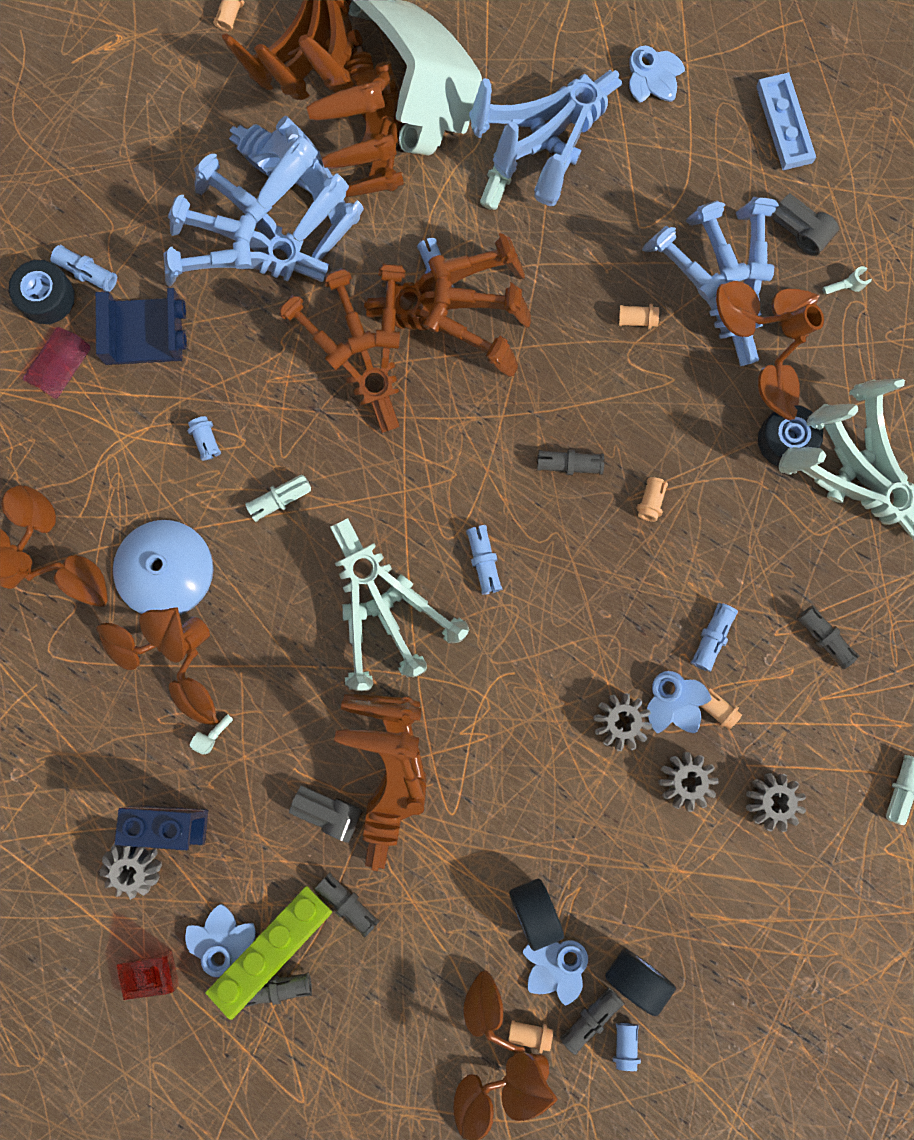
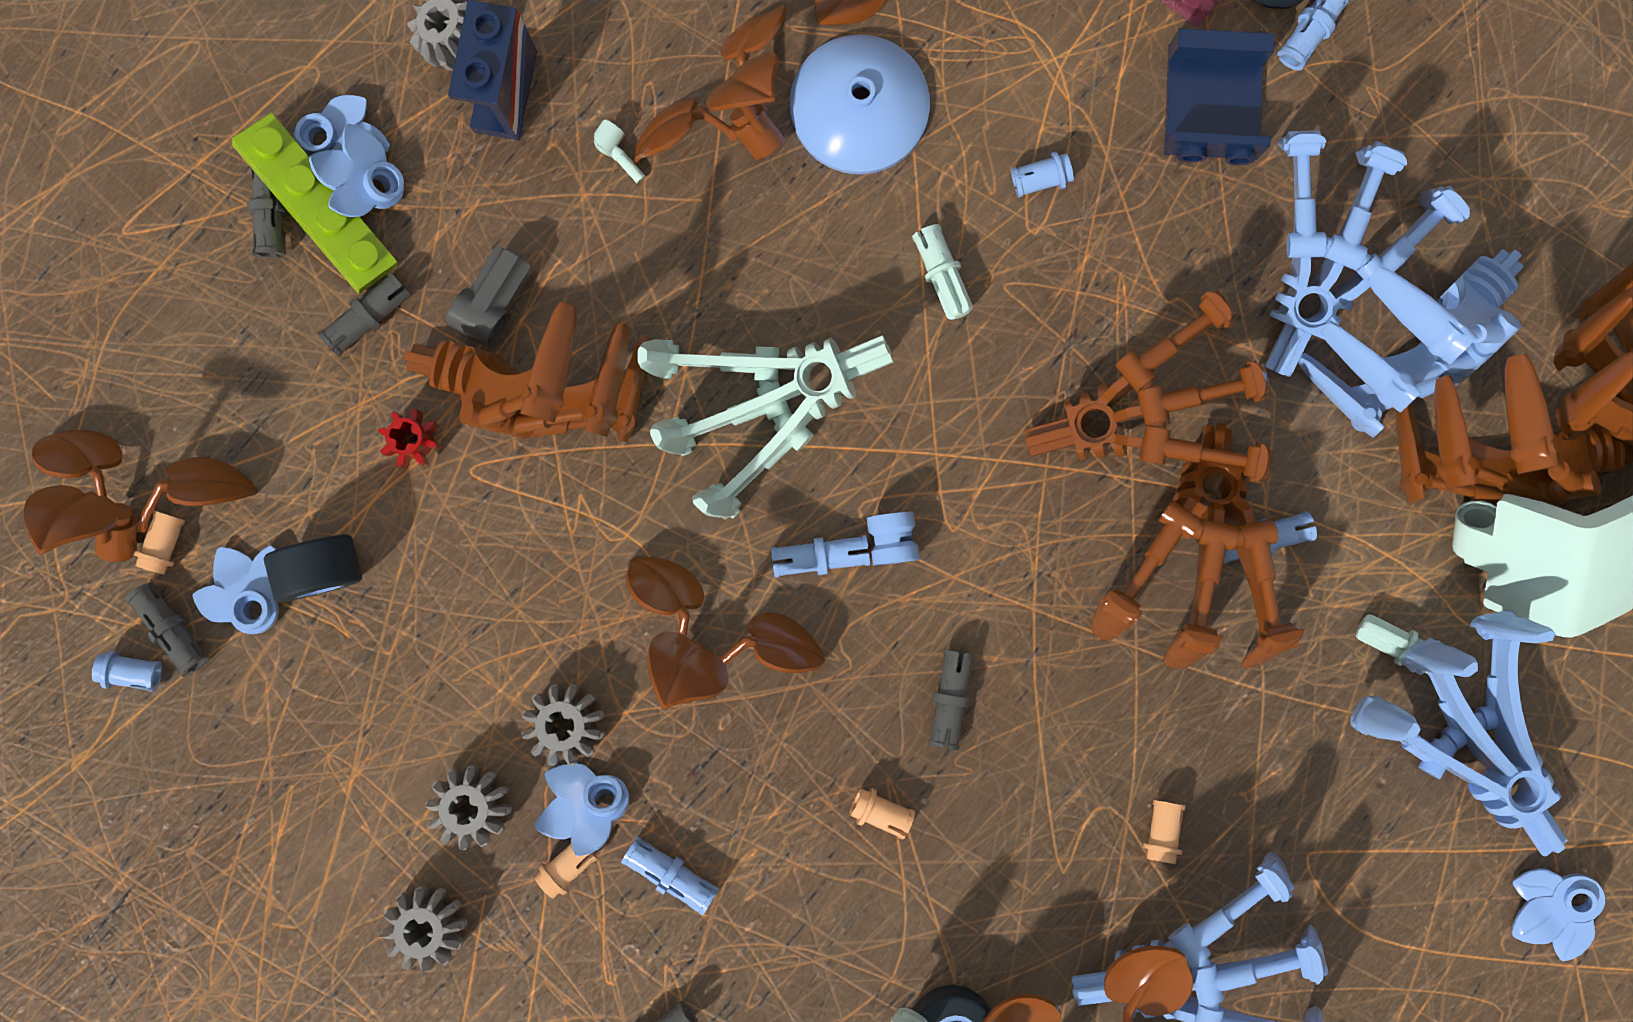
camera: 95 degrees right, 5 degrees up
clear red slope [117,950,179,1000] -> none
black wheel [605,949,676,1016] -> none
none -> light blue plate [309,124,404,217]
none -> red gear [378,408,442,469]
none -> dark orange plant [626,557,825,709]
none -> light blue wheel [867,511,920,566]

